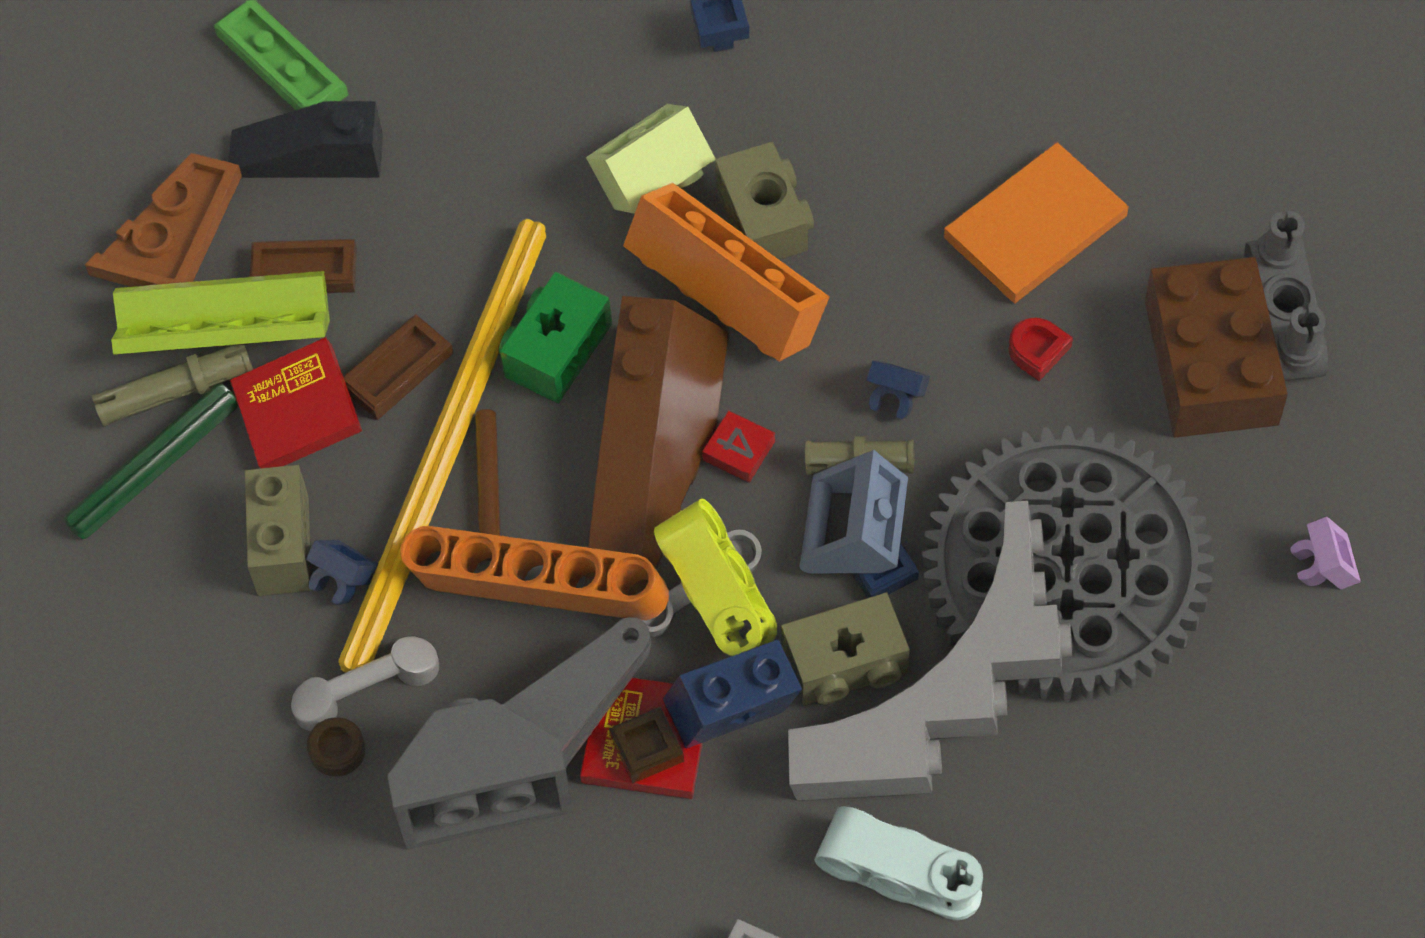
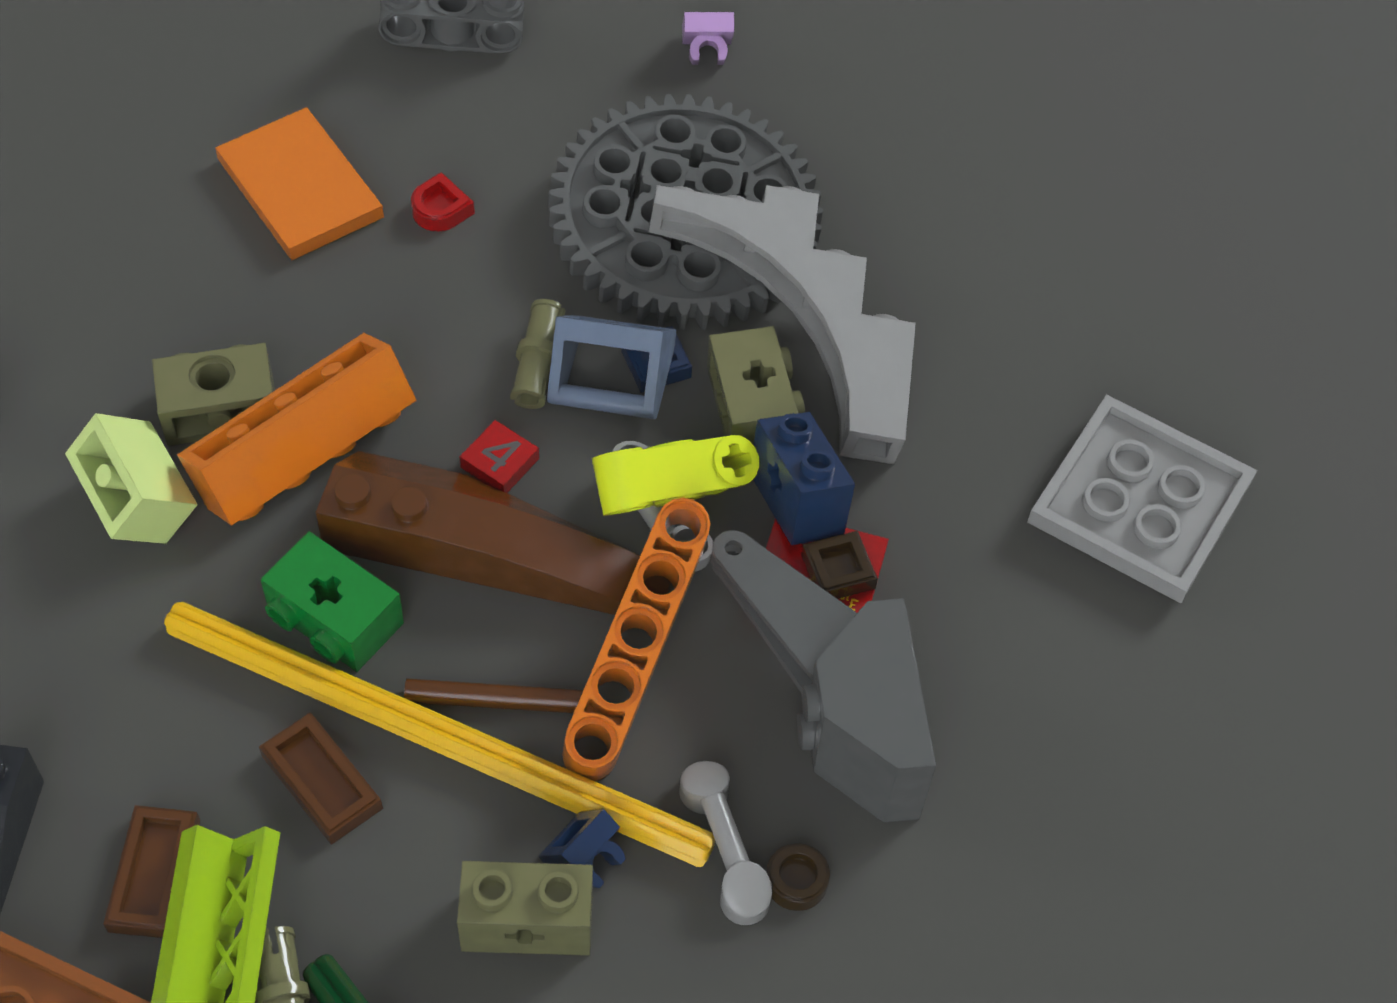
camera: 90 degrees left, 5 degrees down
red tile [230,337,362,469] -> none
light aqua piece [814,806,983,921] -> none
dark blue tile [866,360,930,419] -> none
reddish brown brick [1145,257,1288,438] -> none

